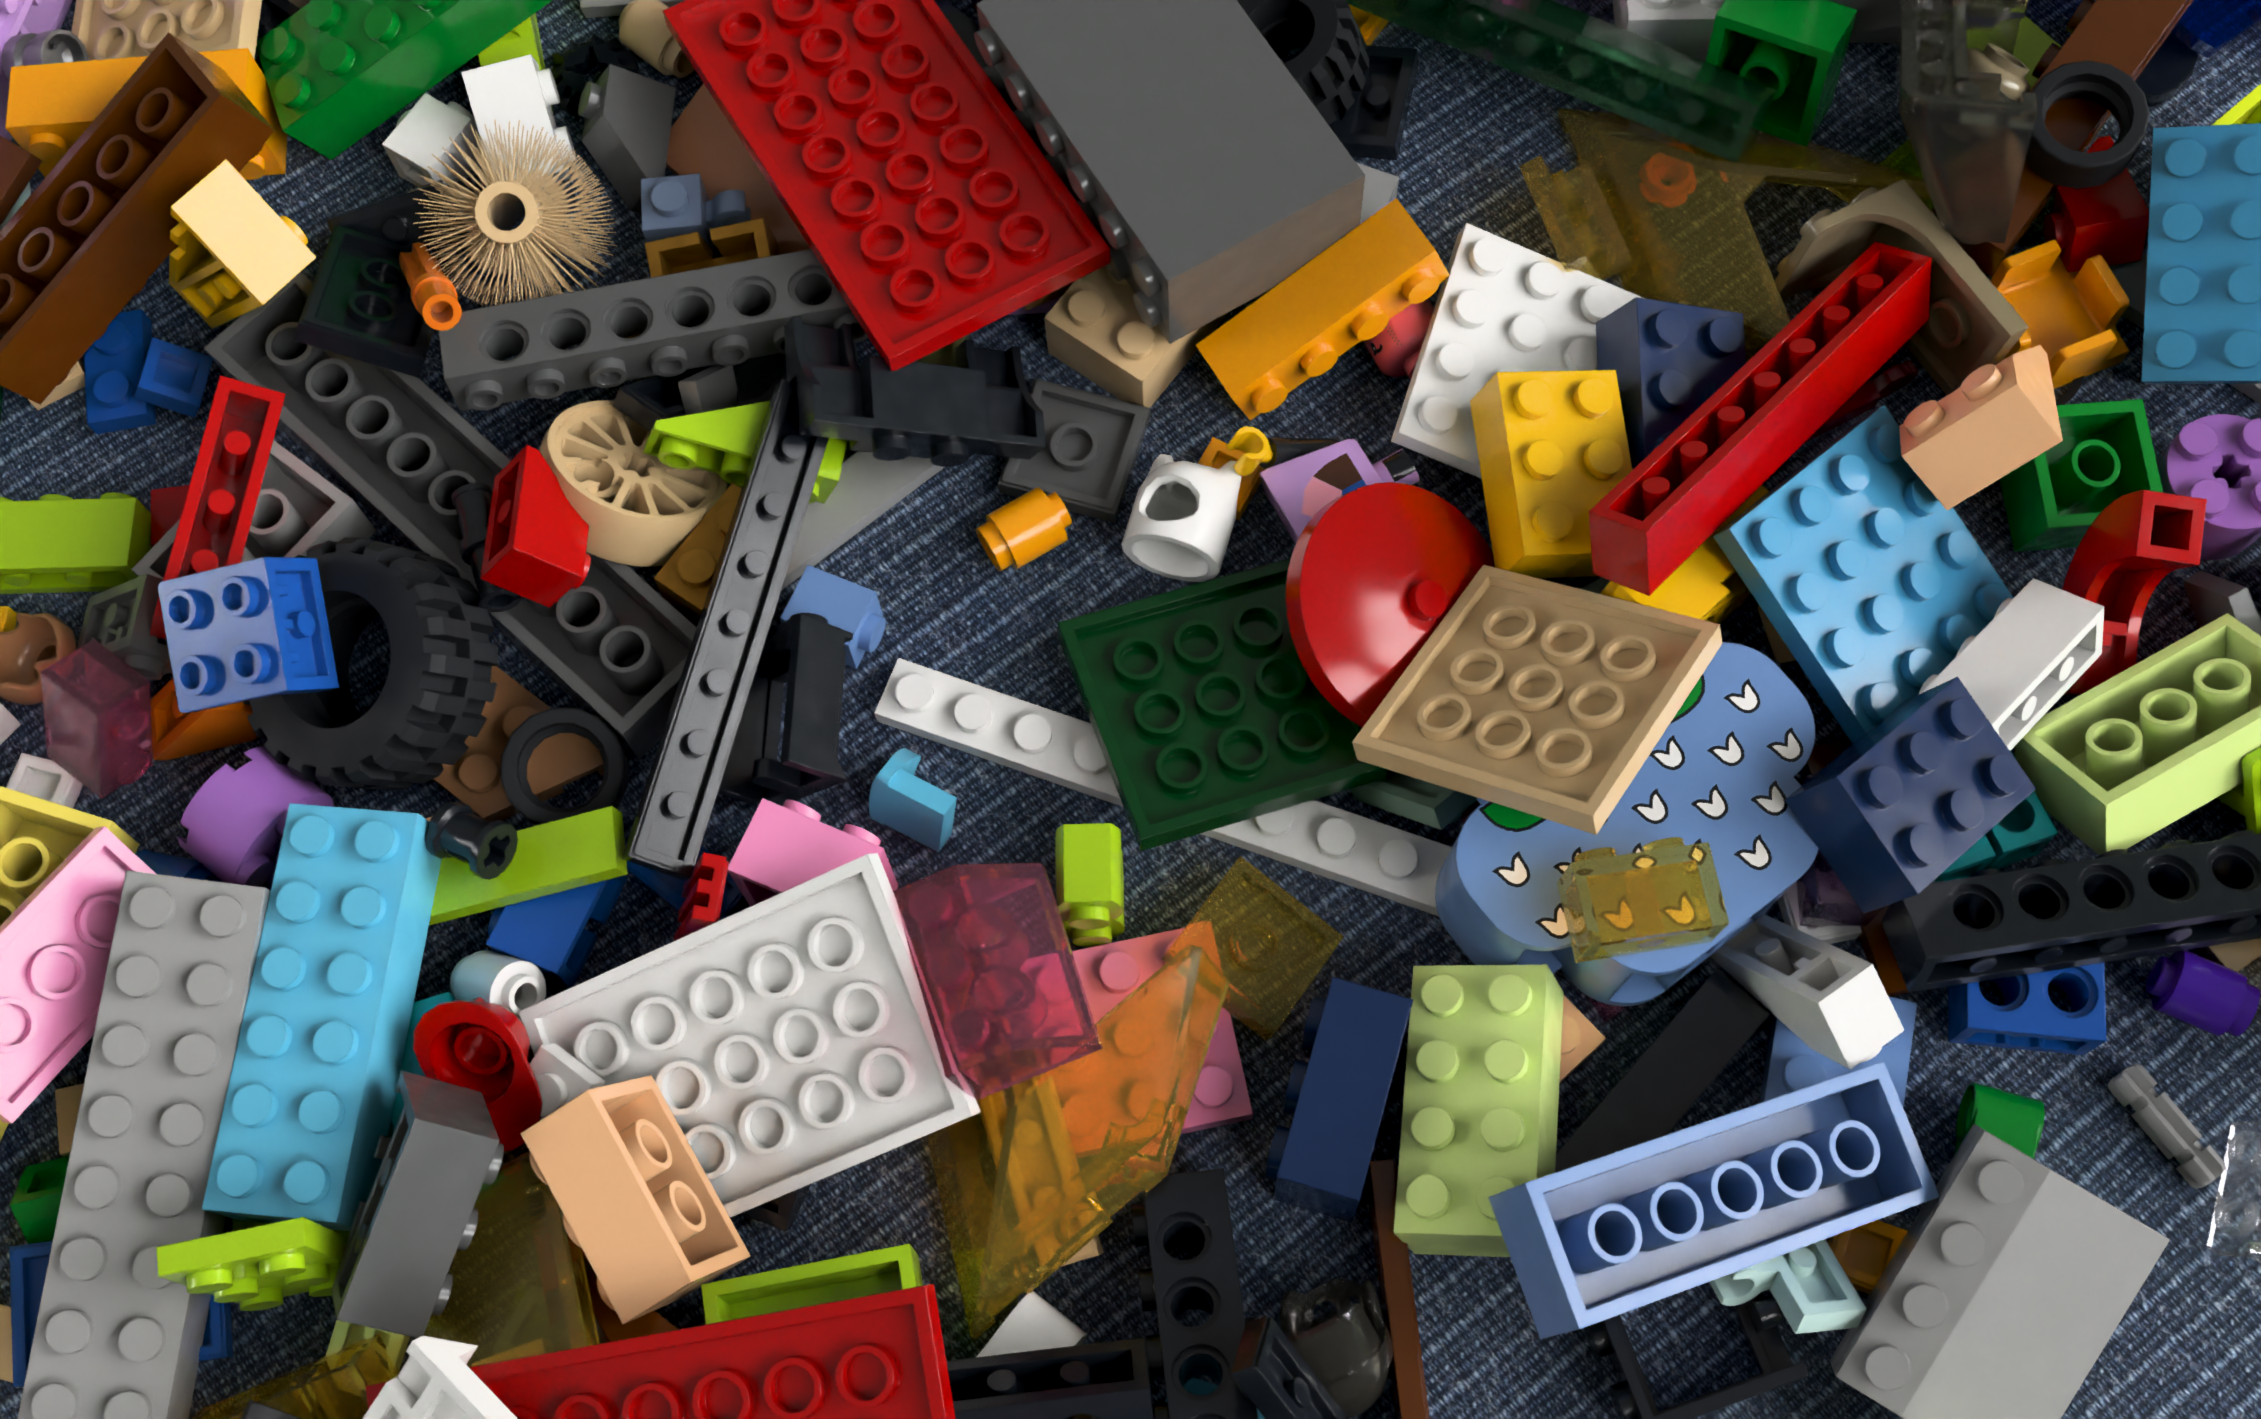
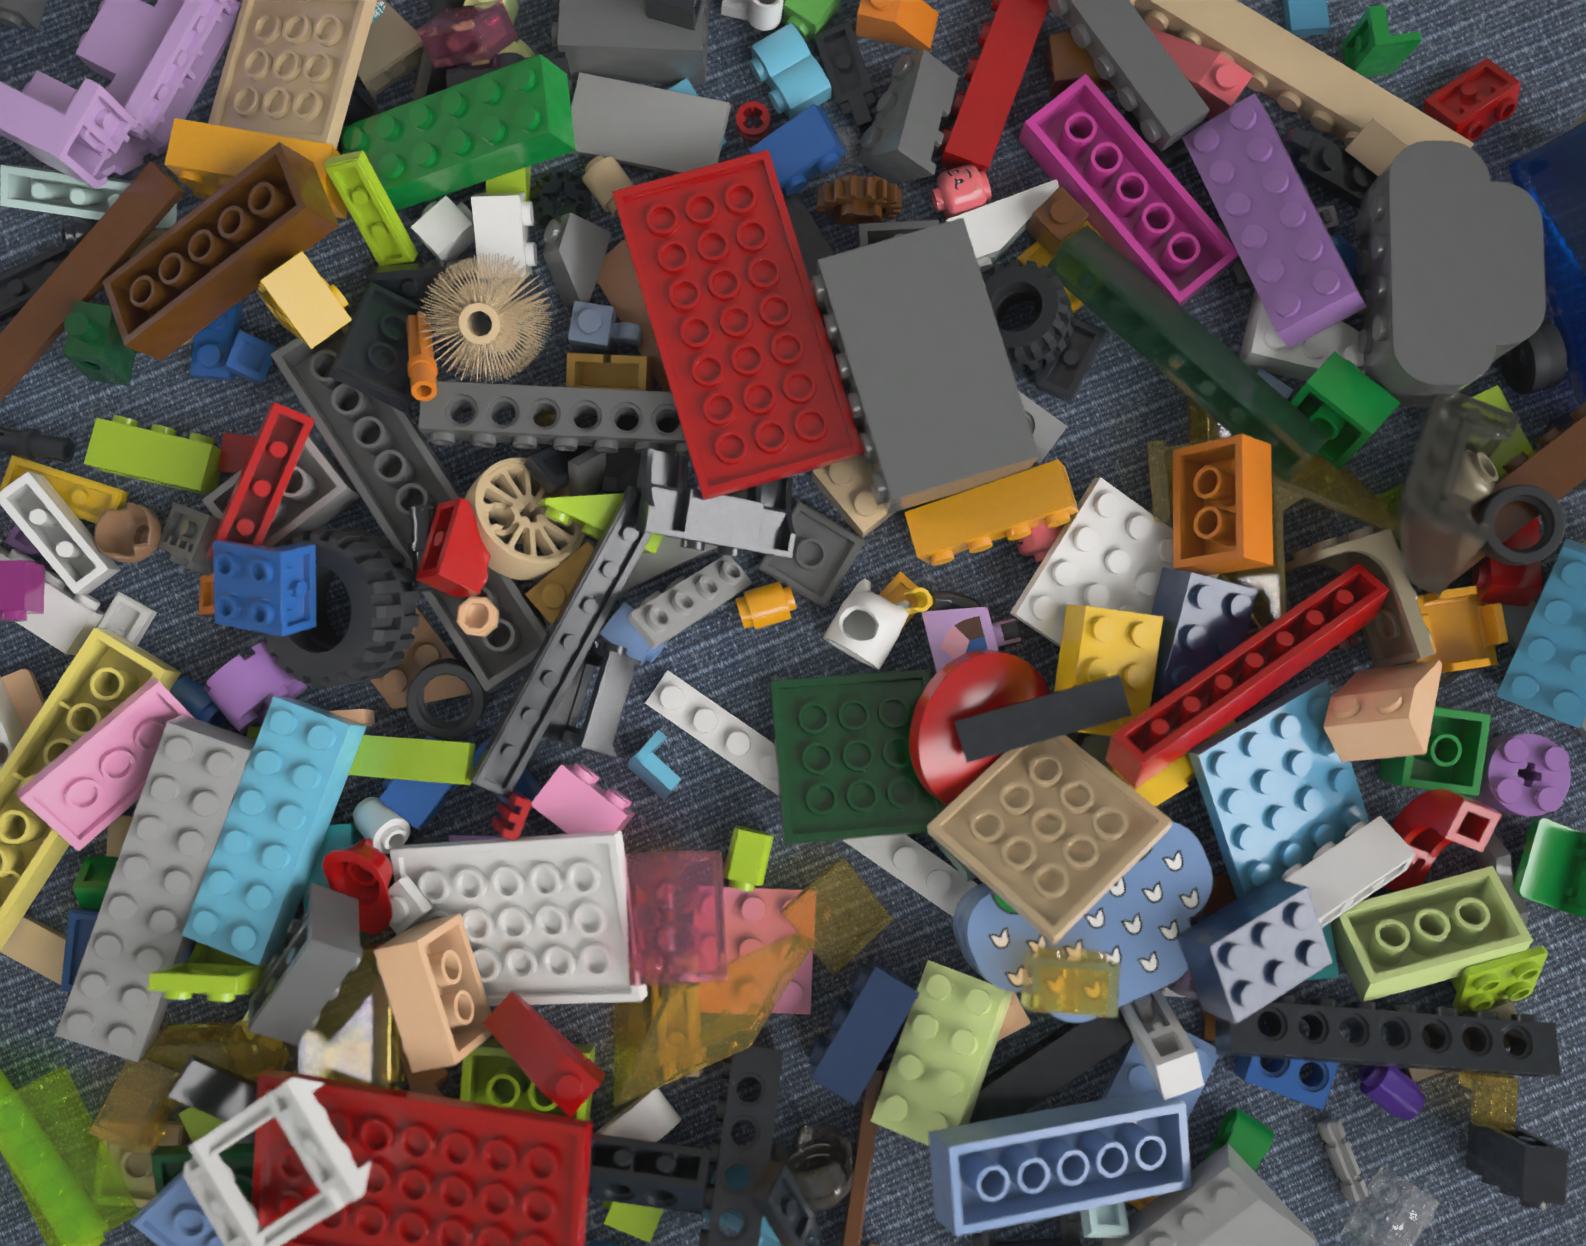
camera: 10 degrees right, 15 degrees up
flat silver wheel [2,29,89,81] -> none
clear pink brick [41,639,153,799] -> none
black bush [425,801,518,880] -> none
none -> lime tile [323,150,418,267]
none -> light nougat tile [456,596,499,637]
none -> red slope [483,990,606,1118]
none -> light grey bracket [628,555,752,649]
none -> black tile [954,674,1132,763]
none -> orange brick [1173,434,1273,576]

